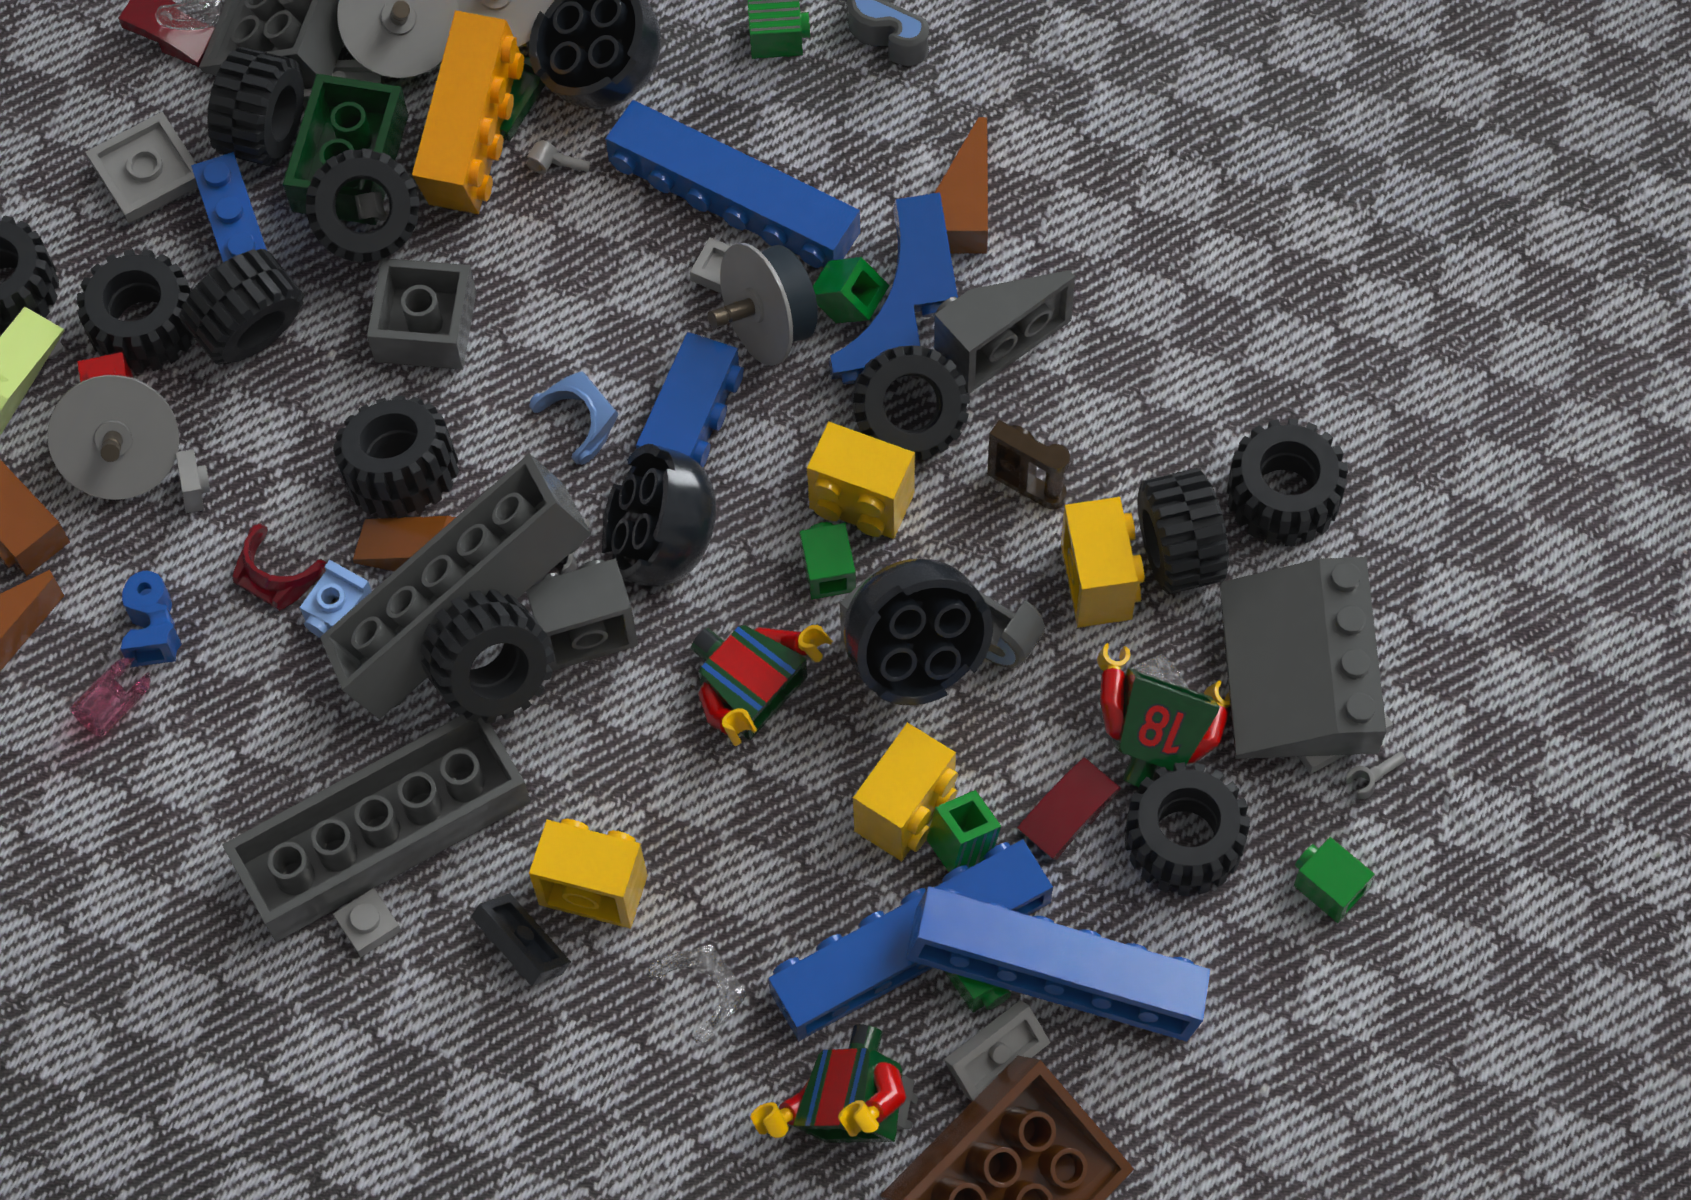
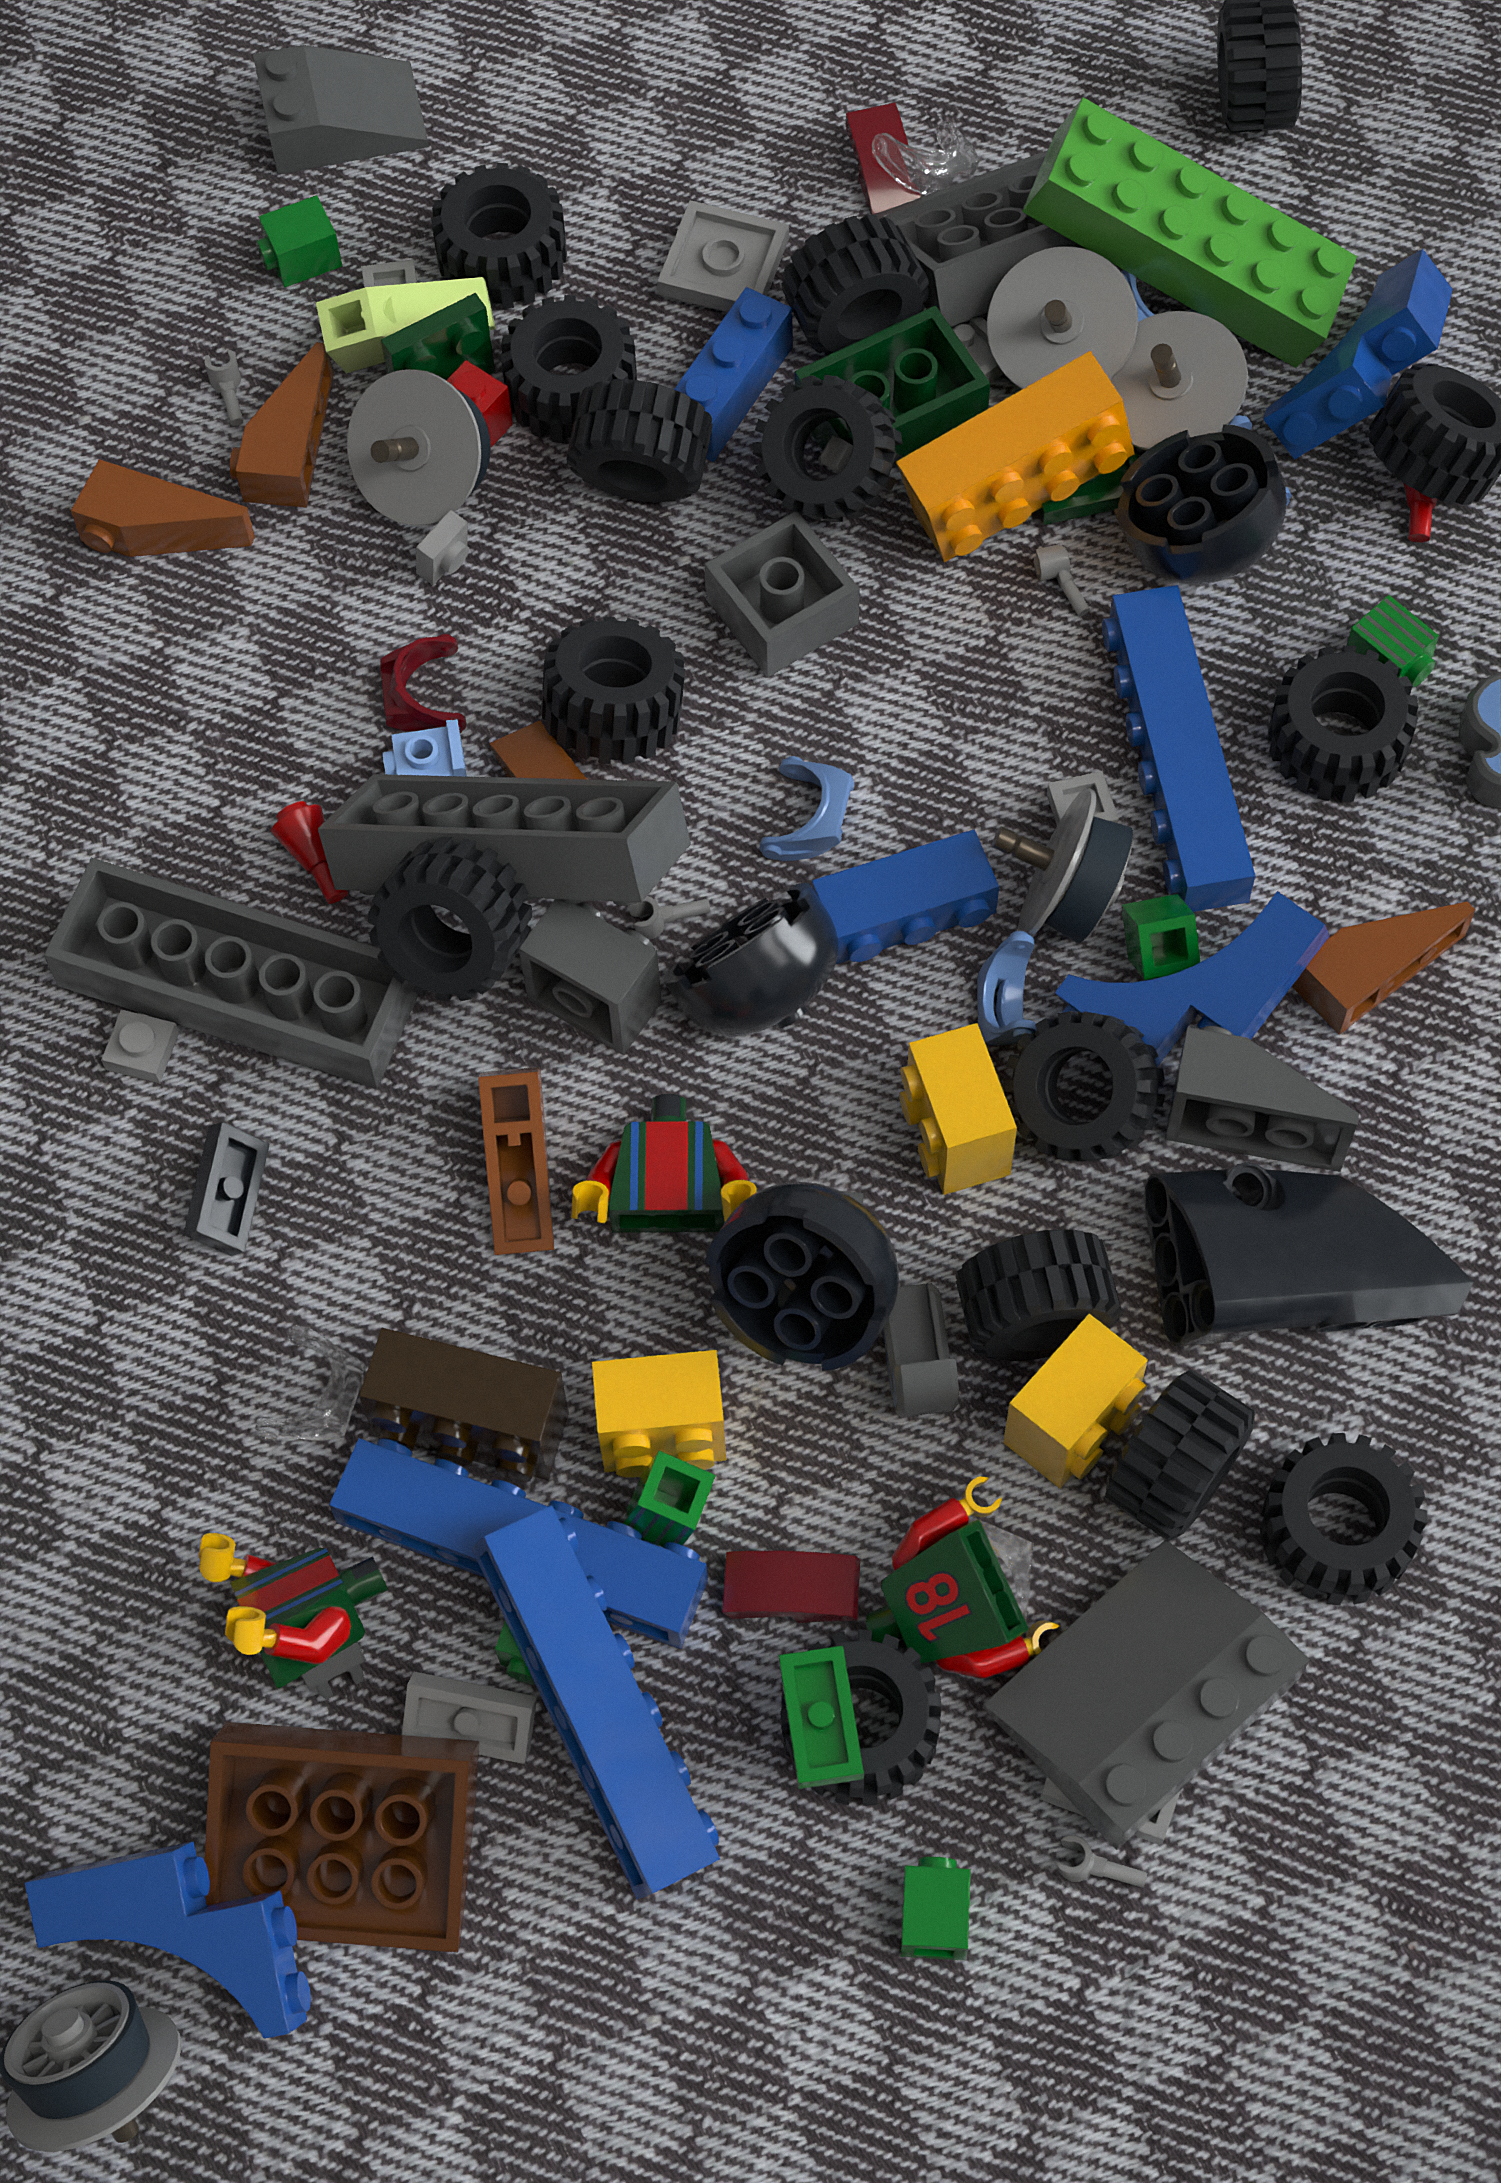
camera: 50 degrees right, 0 degrees up
clear pink piece [69,657,151,738] -> none
blue leg [120,571,182,668] -> none
yellow brick [529,819,648,929] -> none
green brick [800,522,856,600] -> none
dark brown plate [987,420,1070,509] -> none
none -> red cone [271,801,348,904]
none -> dark brown brick [359,1327,569,1482]
none -> dark green plate [381,292,495,380]
none -> dark orange slope [478,1067,554,1255]
none -> green plate [779,1646,864,1789]
none -> black tyre [955,1229,1122,1361]
none -> medium blue helmet [977,931,1037,1046]
none -> black panel [1144,1162,1474,1346]
none -> black tyre [1267,645,1419,802]

